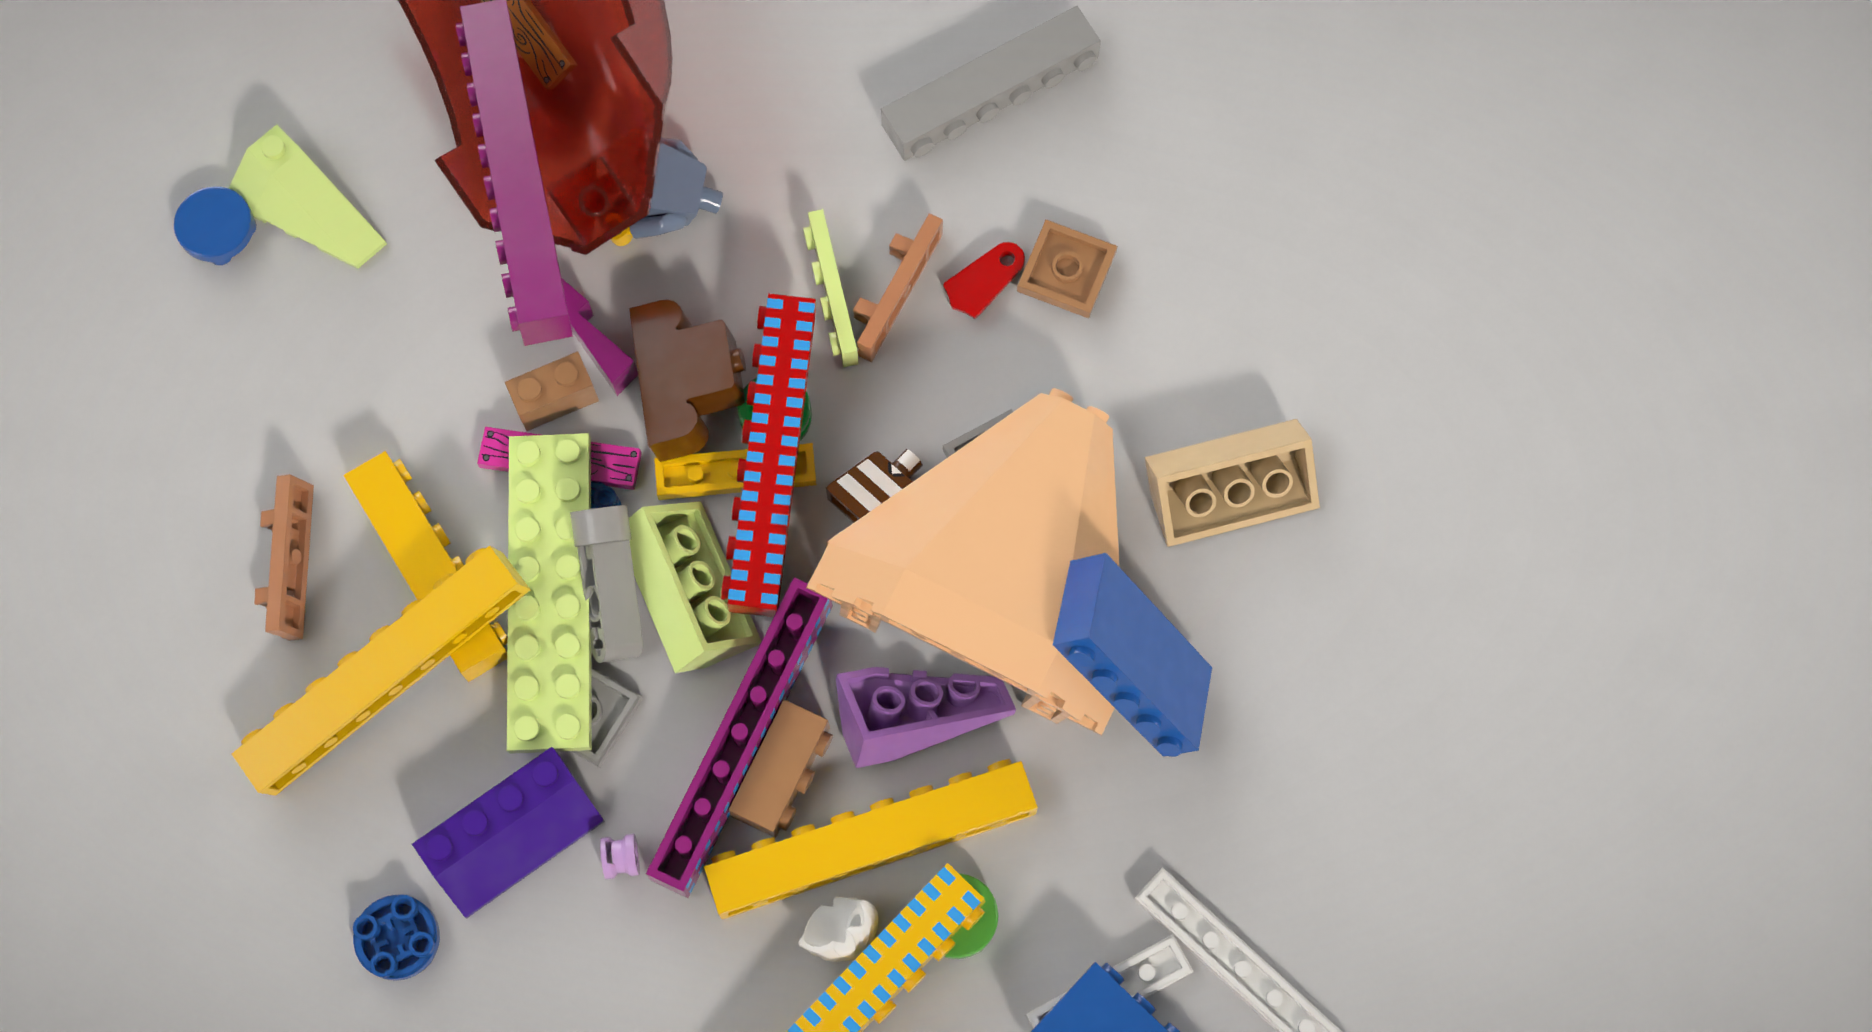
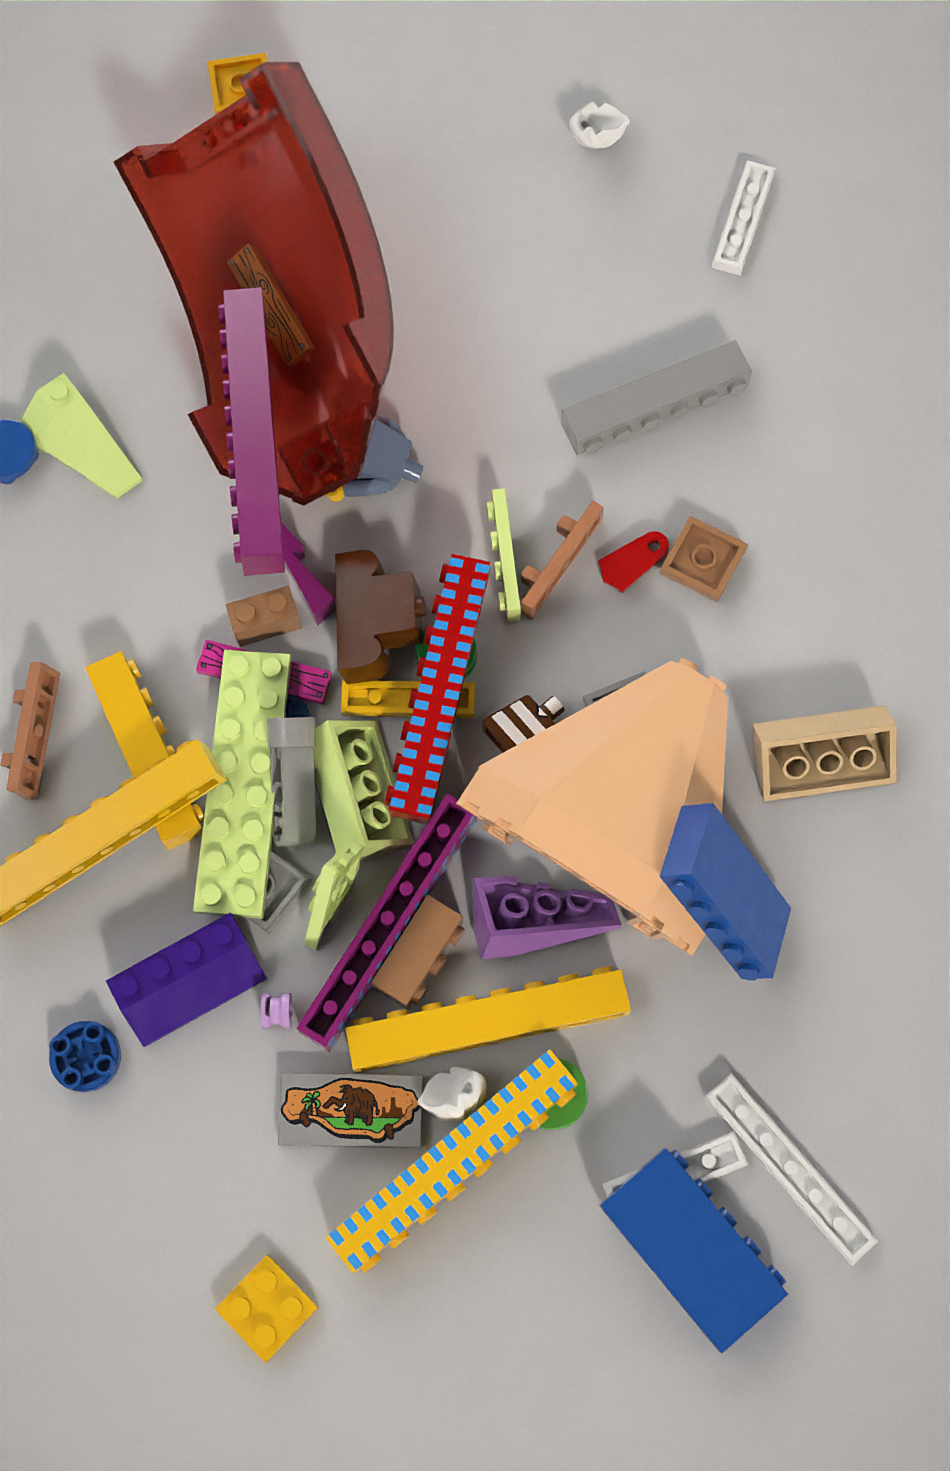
camera: 10 degrees right, 0 degrees up
none -> tile [278,1073,423,1148]
none -> yellowish green wing [304,840,364,951]

